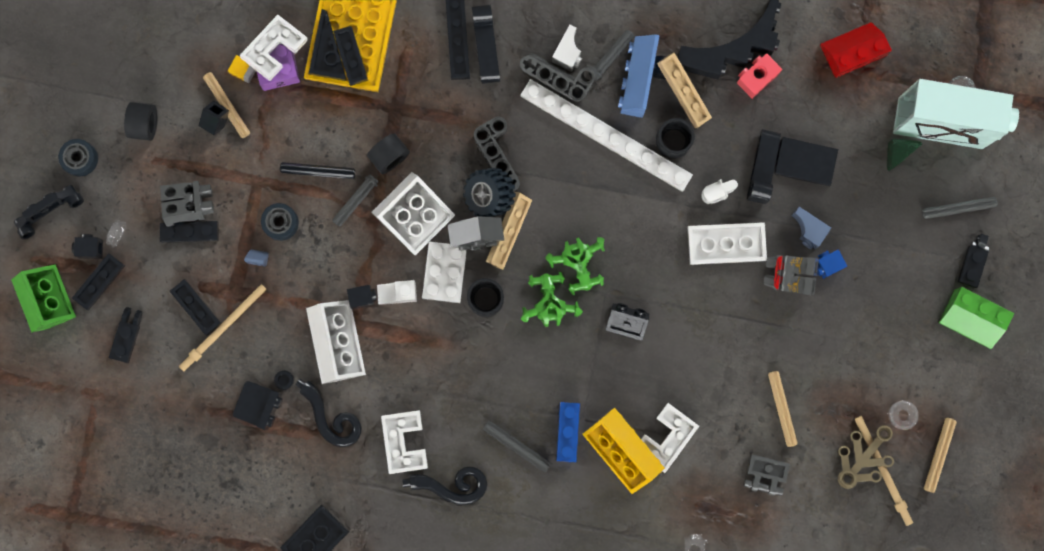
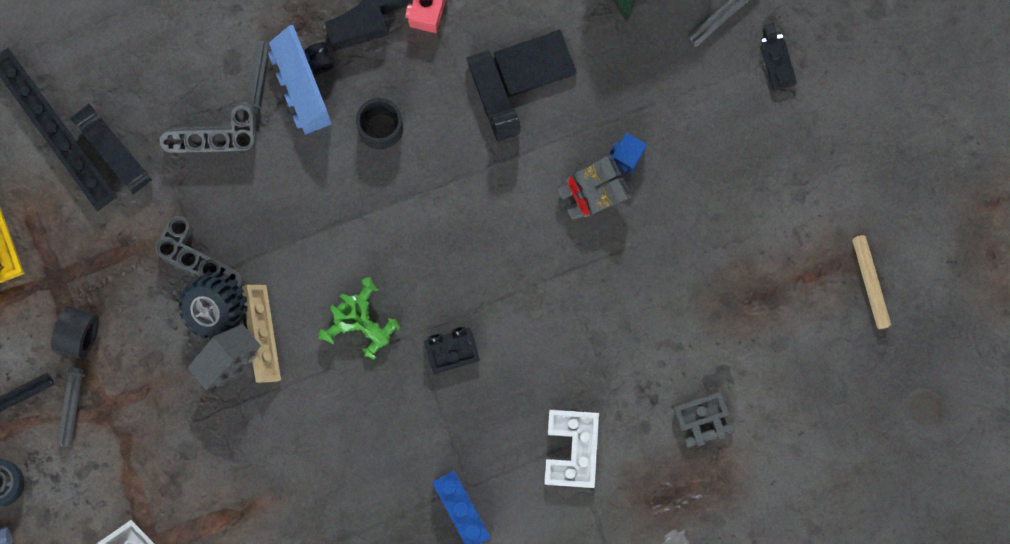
camera: 30 degrees left, 5 degrees down
black brick [347,285,377,310] -> none
white slope [372,172,455,255] -> none
white arch [377,280,417,305] -> none
white plate [422,242,467,303] -> none
black piece [467,278,504,317] -> none
white plate [521,79,693,192] -> none
bright green piece [521,272,583,327] -> none
white arch [552,25,582,72] -> none
yellow slope [582,408,665,494] -> none
tan plate [657,53,712,128] -> none
white plate [687,223,767,265] -> none
white arm [701,179,738,204] -> none
tan axle [768,371,797,447] -> none
sand blue arch [792,207,831,249] -> none
dark tan plant [838,425,894,489] -> none
tan bar [855,416,913,526] -> none
clear piece [888,401,919,430] -> none
bright green slope [939,287,1014,349] -> none

